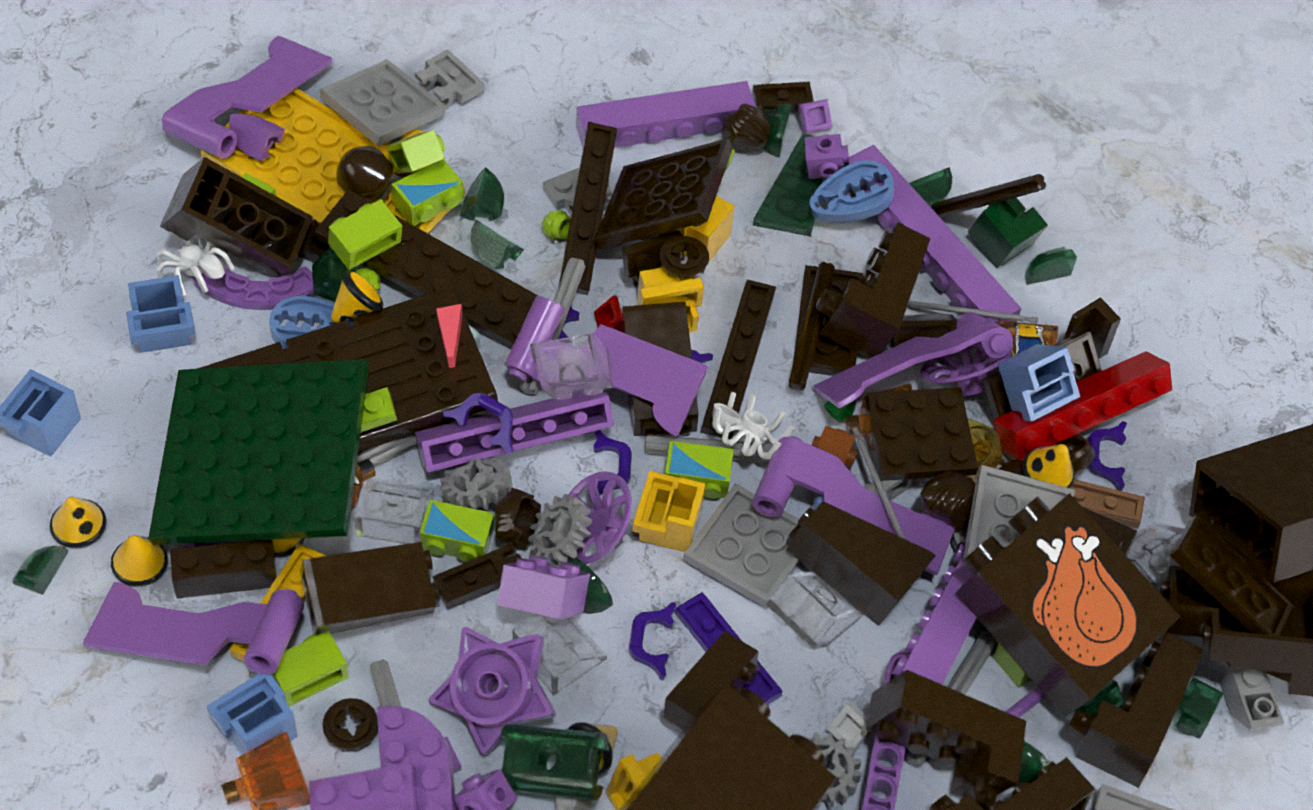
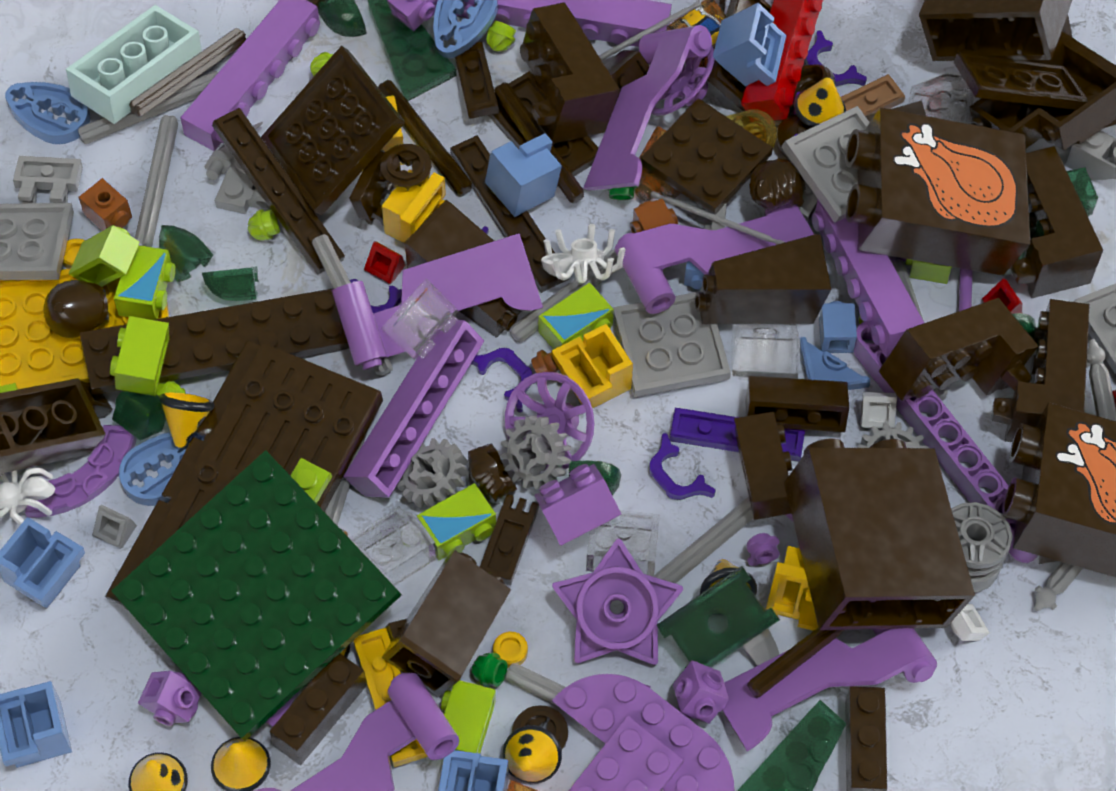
camera: 40 degrees left, 5 degrees up
coral piece [436,304,463,368] -> none
dark purple helmet [443,393,514,454] -> none
dark brown hair [721,103,770,153] -> none
none -> medium blue piece [5,82,90,144]
none -> light aqua brick [66,5,202,124]
none -> light grey axle [78,71,218,144]
none -> dark orange brick [78,178,132,231]
none -> light grey slope [92,505,137,549]
none -> axle [129,28,246,117]
none -> light grey axle [135,115,178,247]
none -> medium lavender brick [138,671,202,726]
none -> light grey bar [204,122,263,180]
none -> dark brown axle [378,80,472,196]
none -> dark brown tile [455,41,499,119]
none -> green plate [472,652,508,687]
none -> medium blue plate [485,133,562,217]
none -> lime plate [486,20,516,52]
none -> yellow tile [493,631,528,668]
none -> yellow hat [502,725,562,784]
none -> dark orange plate [531,350,560,381]
none -> light grey axle [653,497,753,584]
none -> dark brown brick [745,375,849,432]
none -> medium lavender plate [746,533,780,566]
none -> medium blue tile [798,337,870,390]
none -> medium blue brick [819,301,857,353]
none -> red slope [982,278,1023,317]

